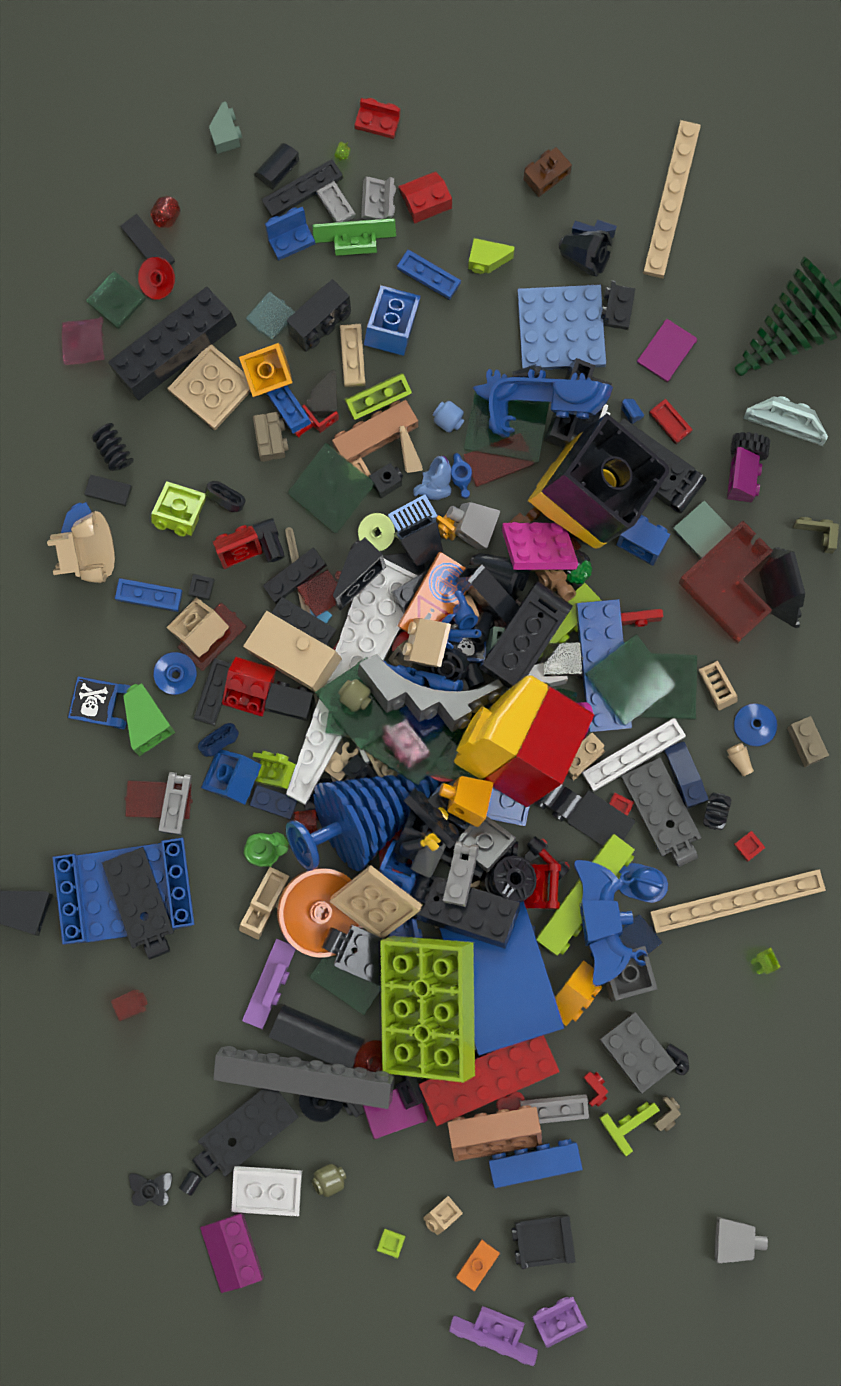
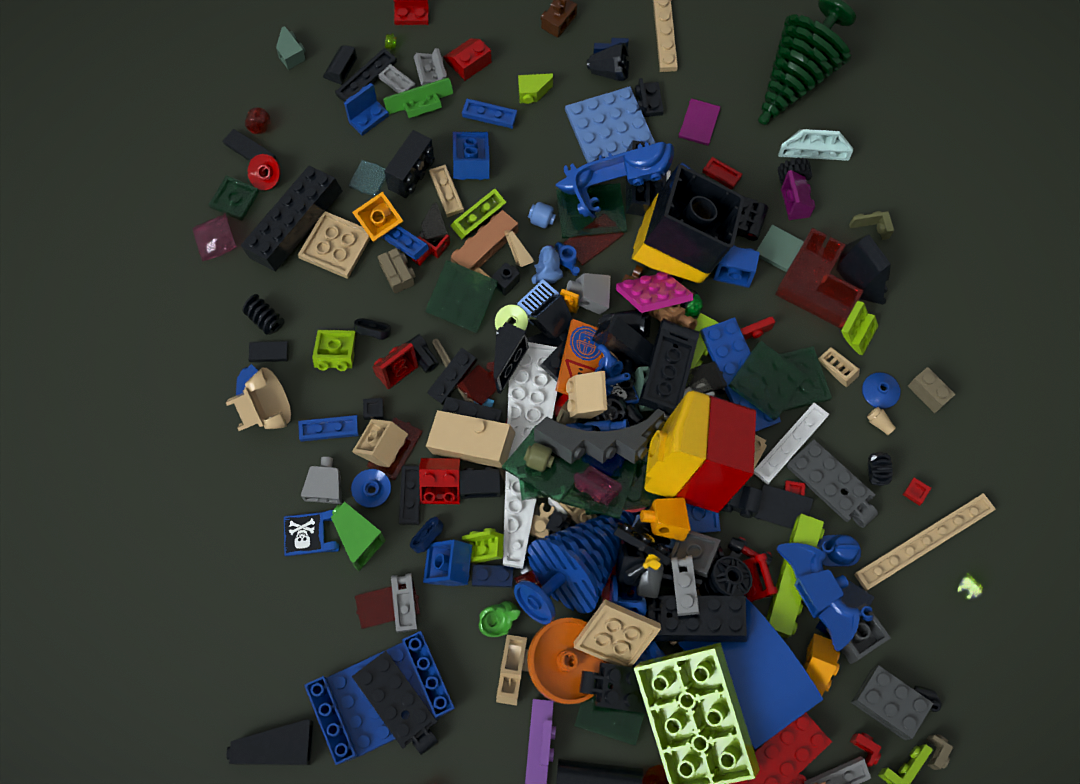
camera: 20 degrees left, 10 degrees down
dark blue slope [664,742,708,809] -> none
none -> light grey torso [301,457,342,504]
none -> lime slope [841,301,878,355]

